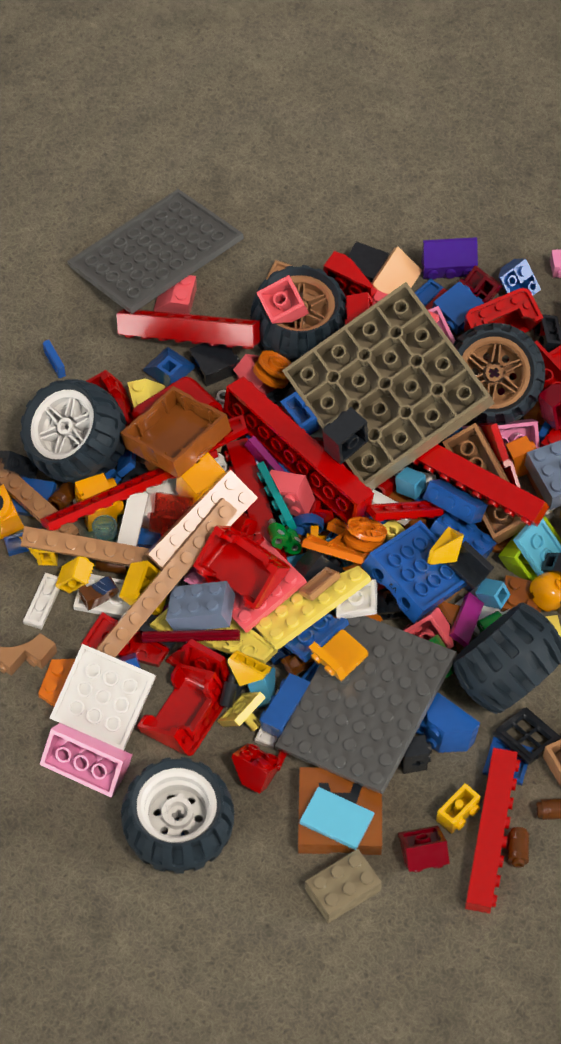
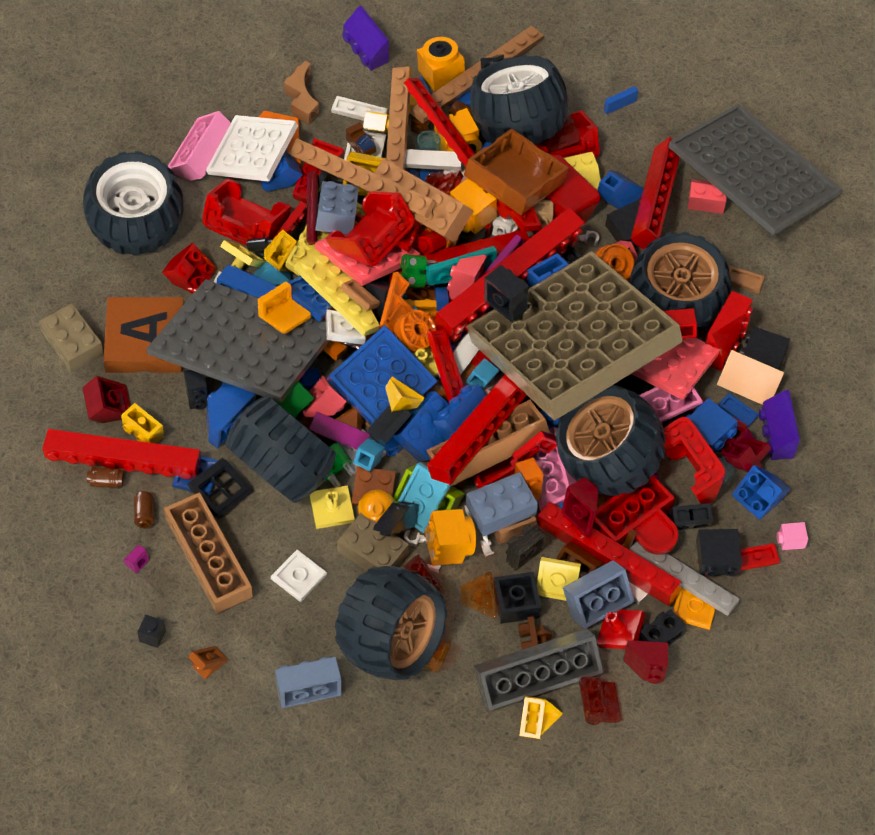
camera: 85 degrees right, 0 degrees up
coral slope [256,275,309,324] -> none
medium azure tile [300,787,374,850] -> none

